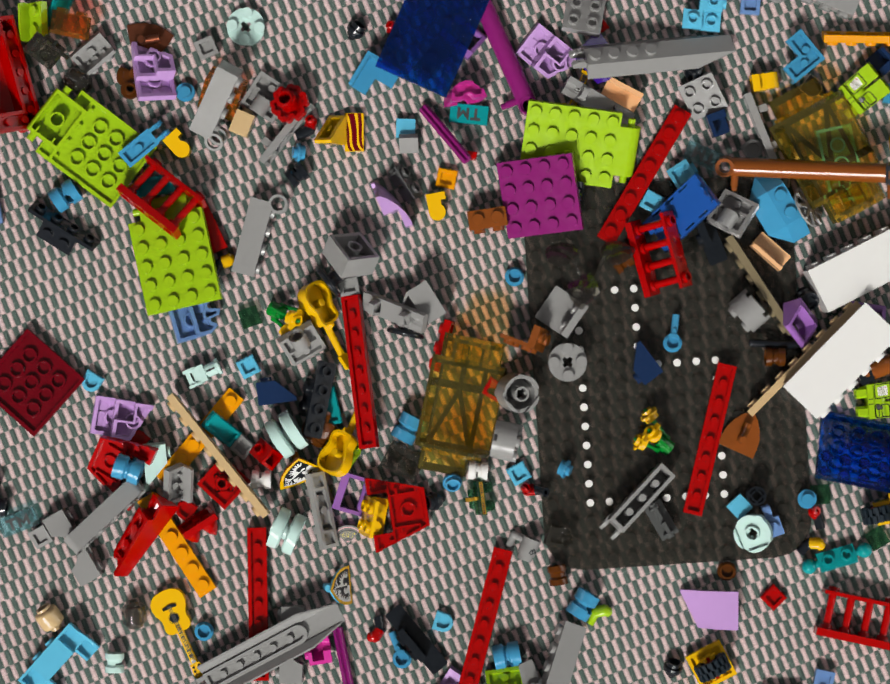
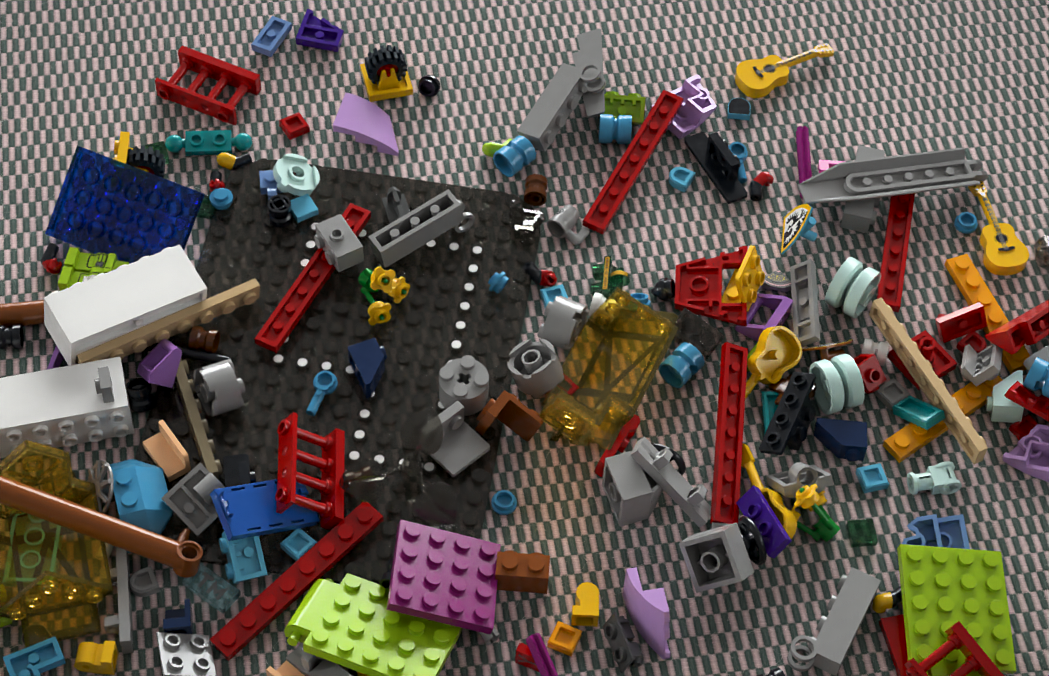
camera: 170 degrees left, 35 degrees down
reddish brown plate [717,561,736,581] -> none
dark orange shield [719,412,760,459] -> none
none -> light grey plate [94,366,114,403]
none -> light grey brick [314,214,364,272]
none -> dark purple plate [736,485,792,559]

